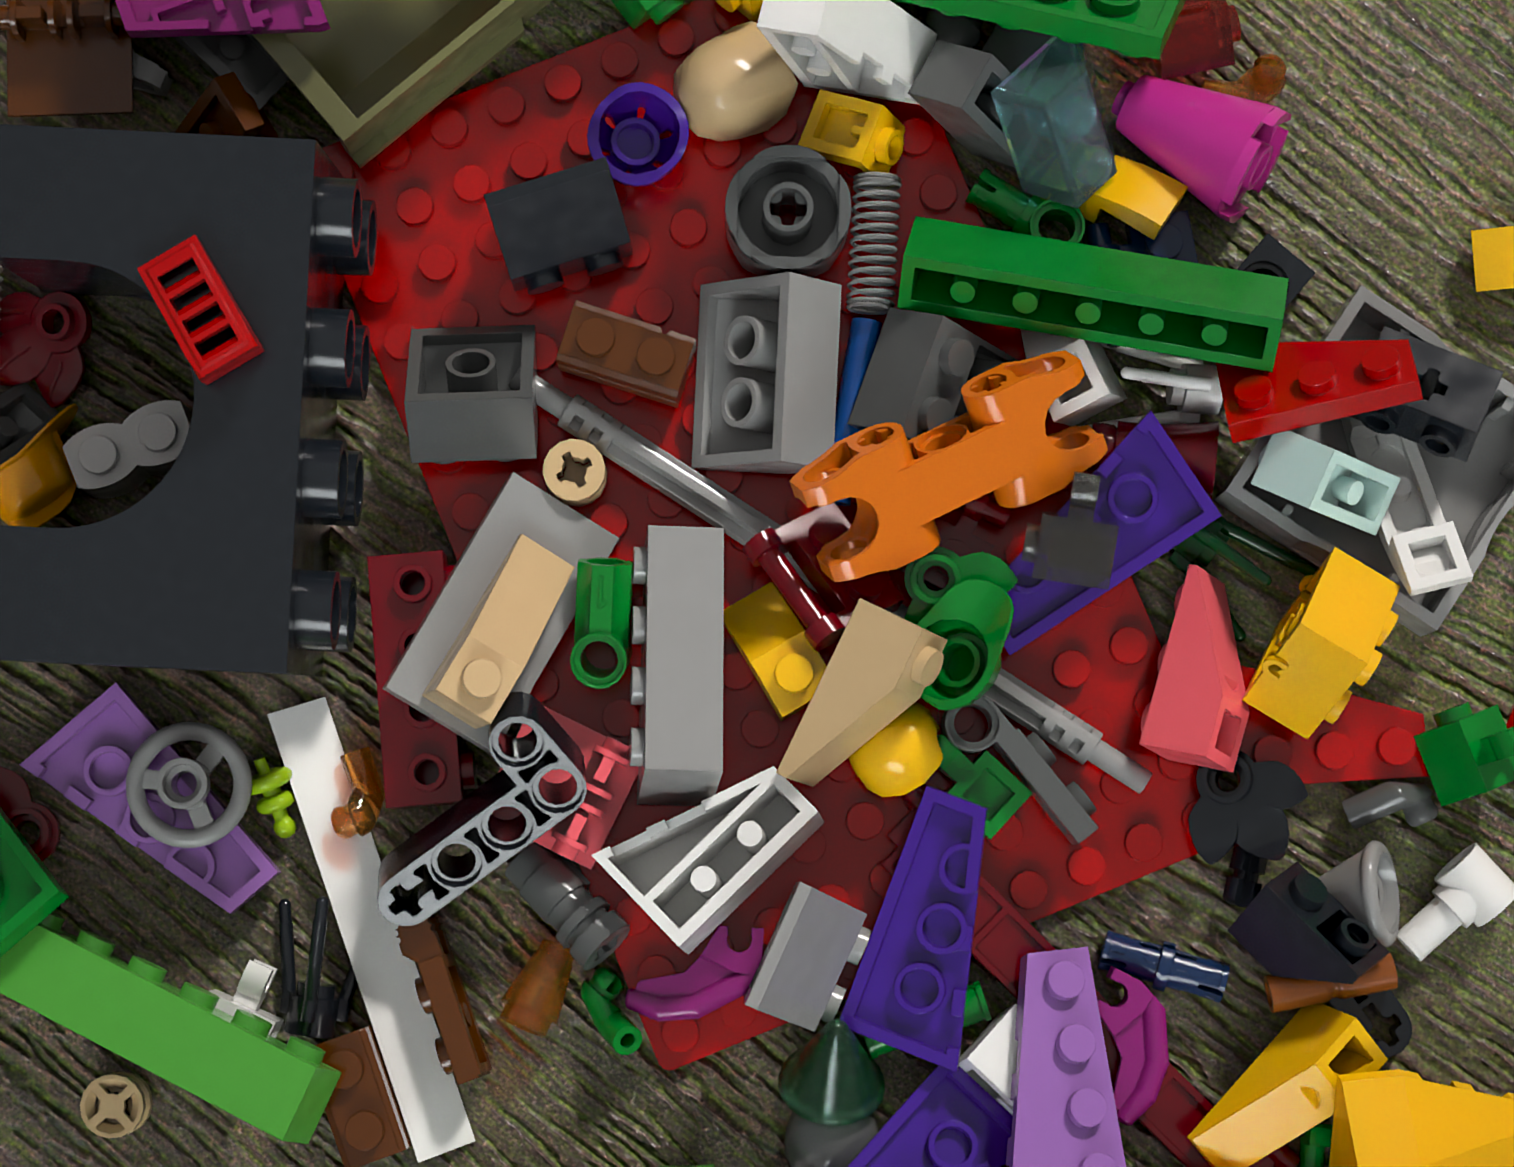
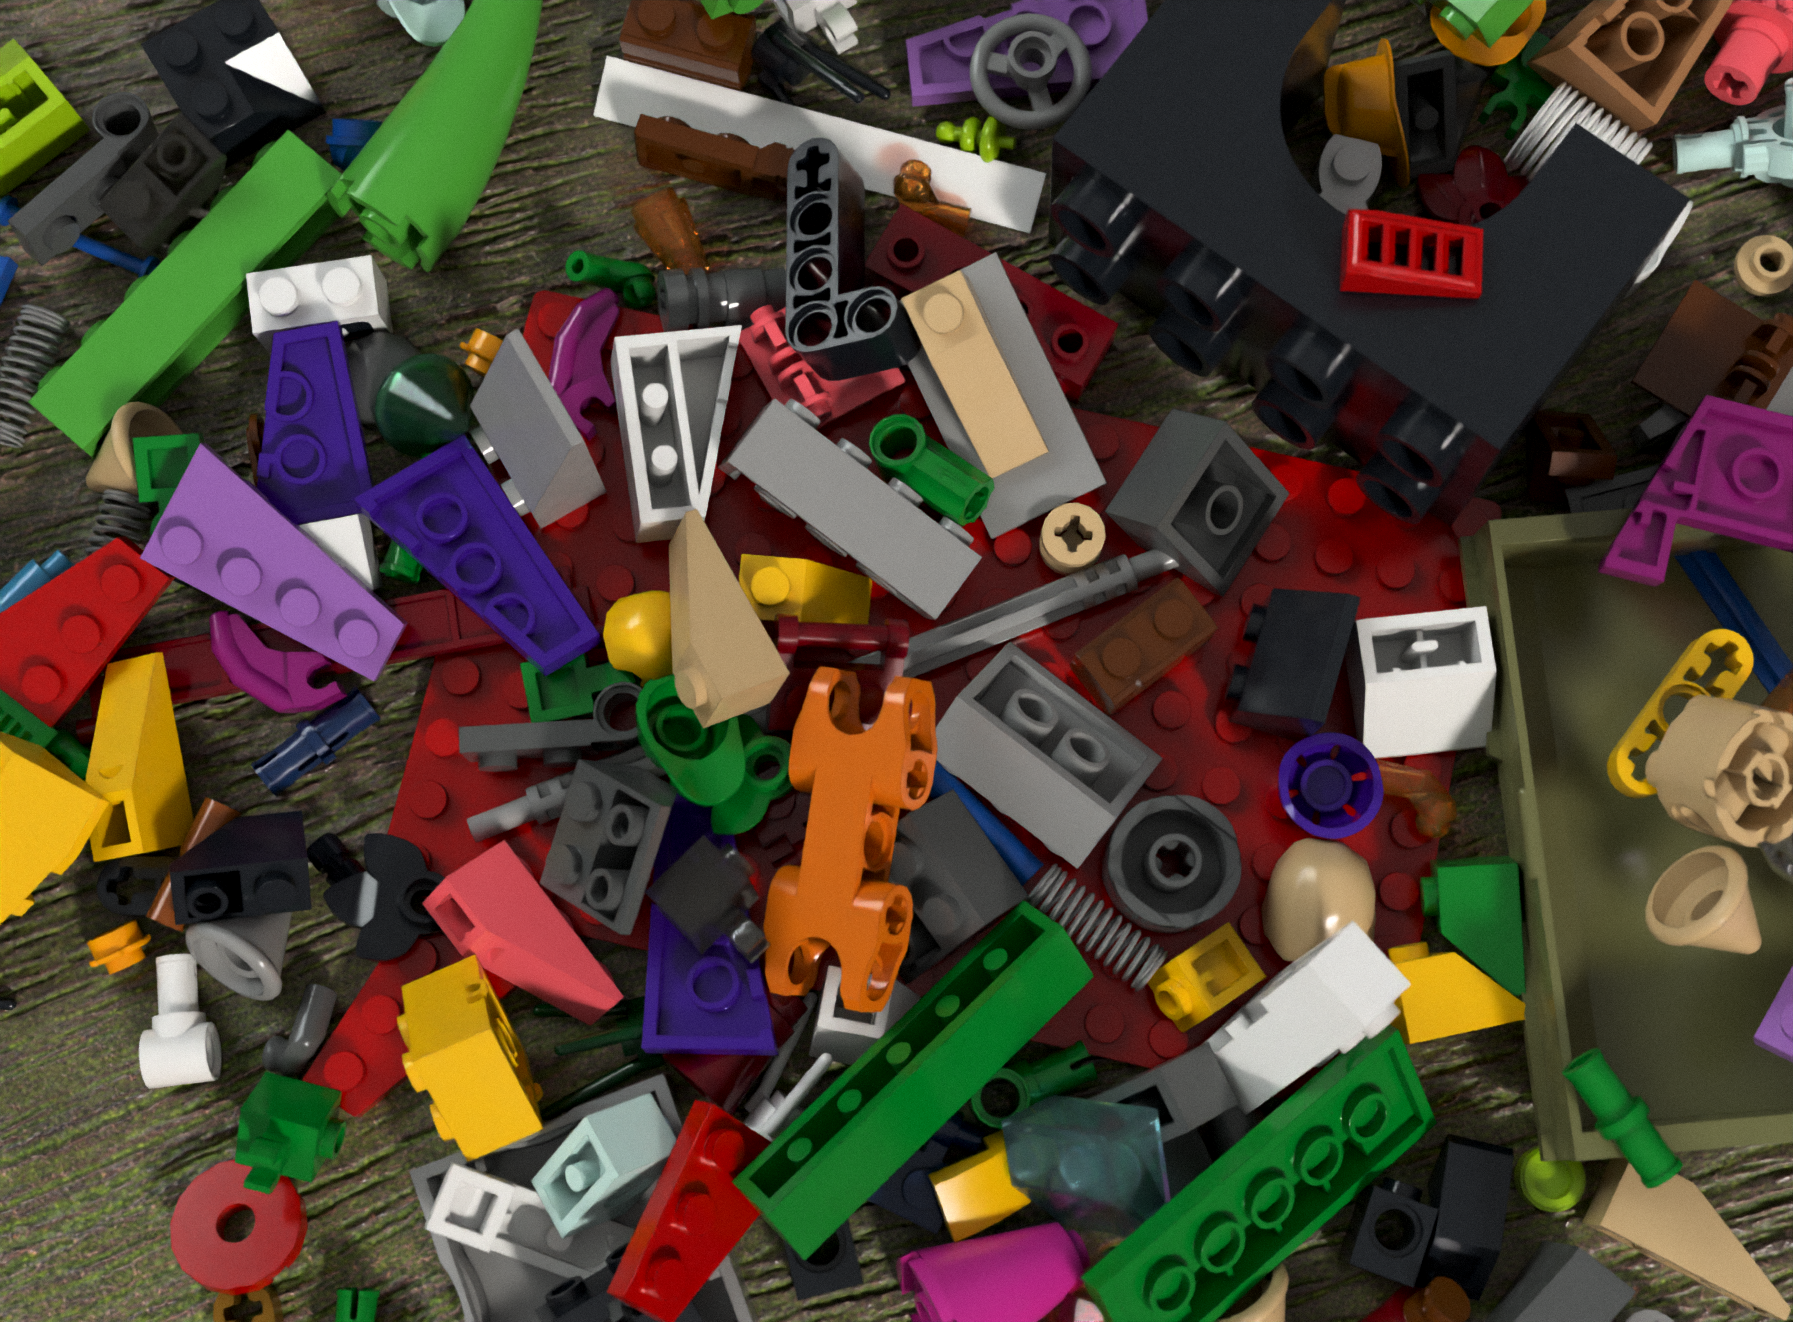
camera: 130 degrees right, 5 degrees down
none -> light orange plate [86,919,151,974]
none -> light orange plate [460,328,503,377]
none -> dark grey slope [539,759,678,935]
none -> white slope [1345,606,1496,759]
none -> clear orange arm [1376,759,1457,838]

